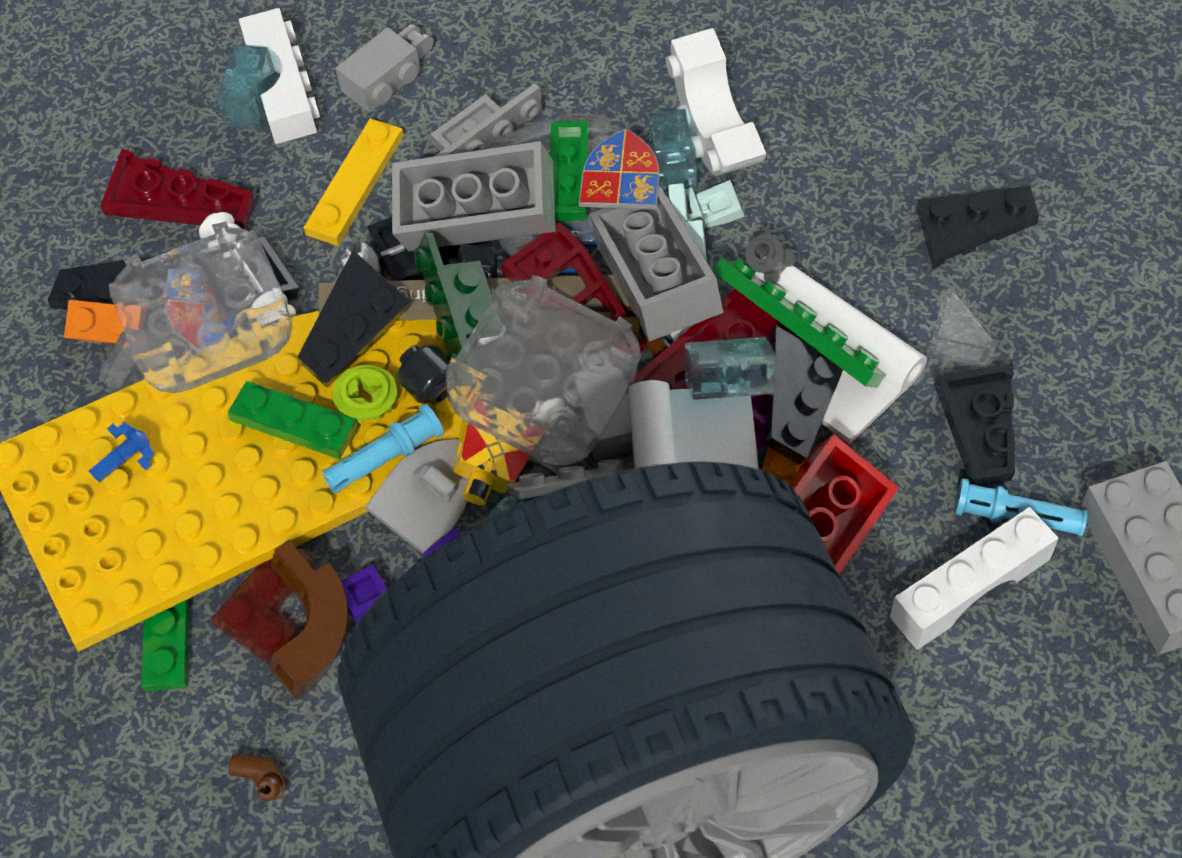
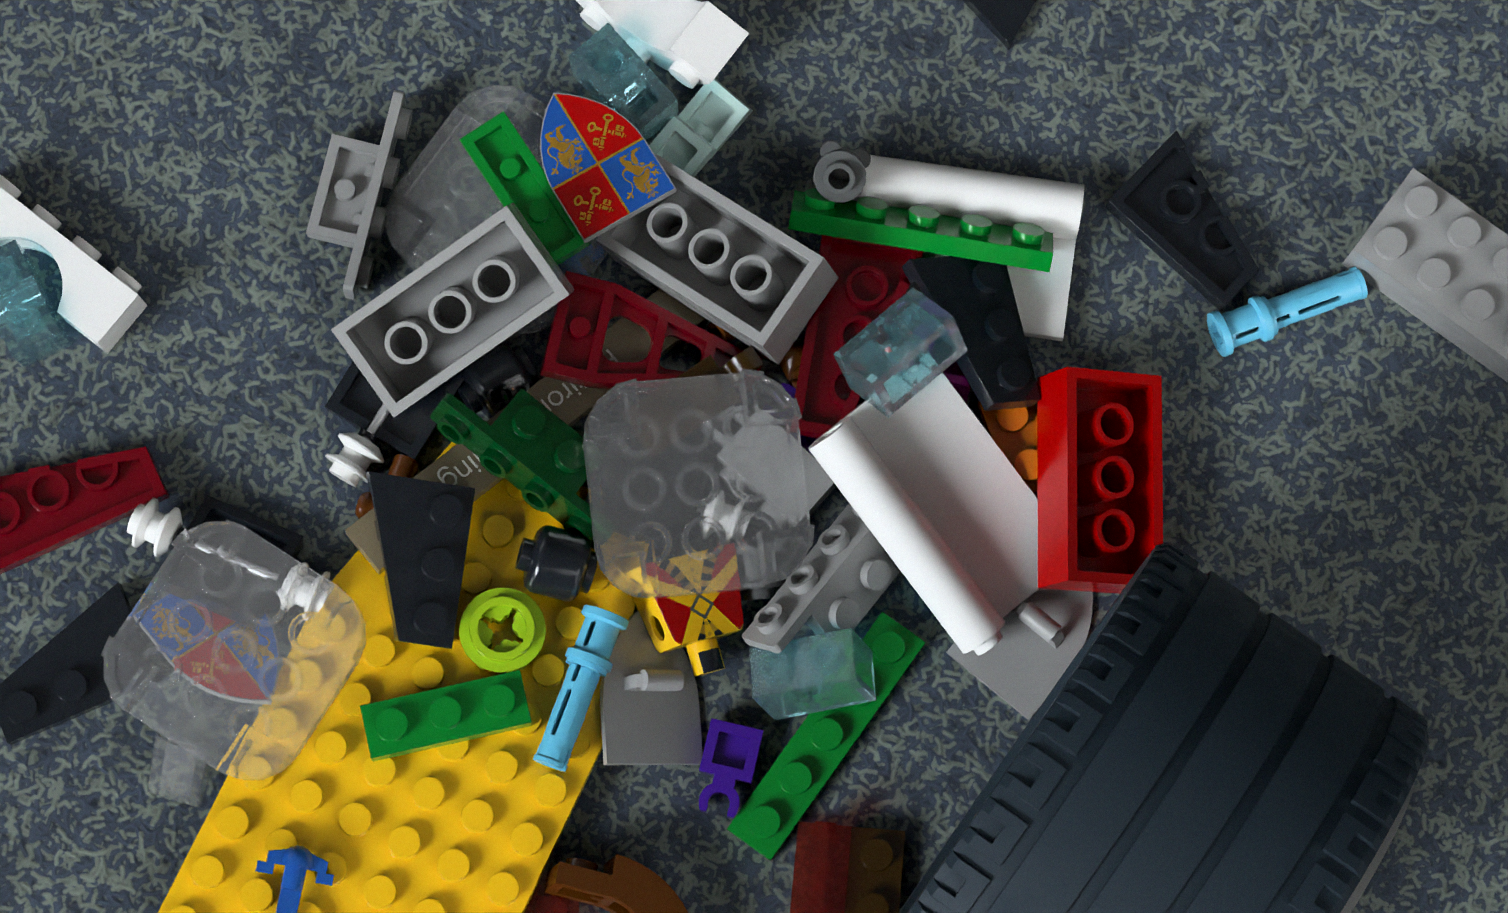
camera: 40 degrees left, 20 degrees up
orange plate [64,300,148,347] -> none
yellow plate [303,119,404,246] -> none
light grey brick [335,24,434,113] -> none
dark purple plate [341,564,387,624] -> none
light aqua slope [668,183,707,262] -> none
white arch [890,507,1058,650] -> none
clear slope [928,287,996,368] -> none

